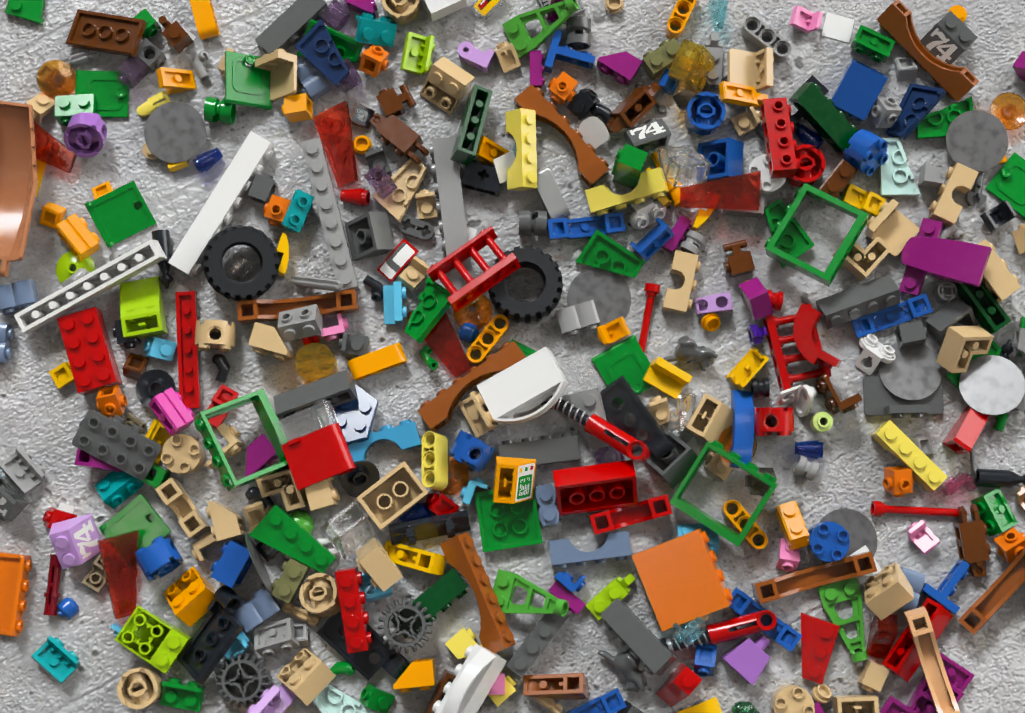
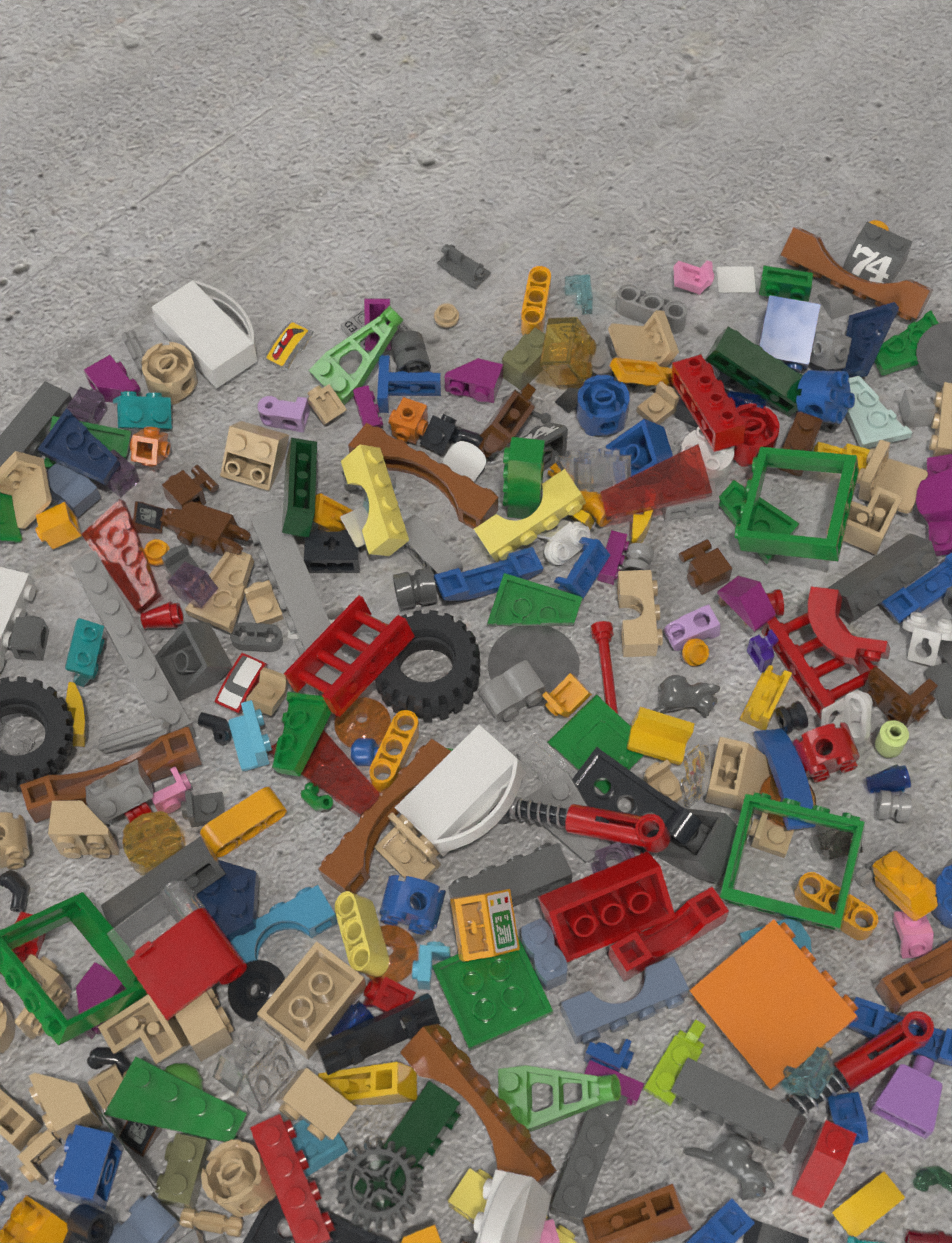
camera: 15 degrees left, 20 degrees down
orange brick [263,194,291,227] -> none
lime bracket [400,32,435,76] -> none
blue plate [659,68,680,95] -> none

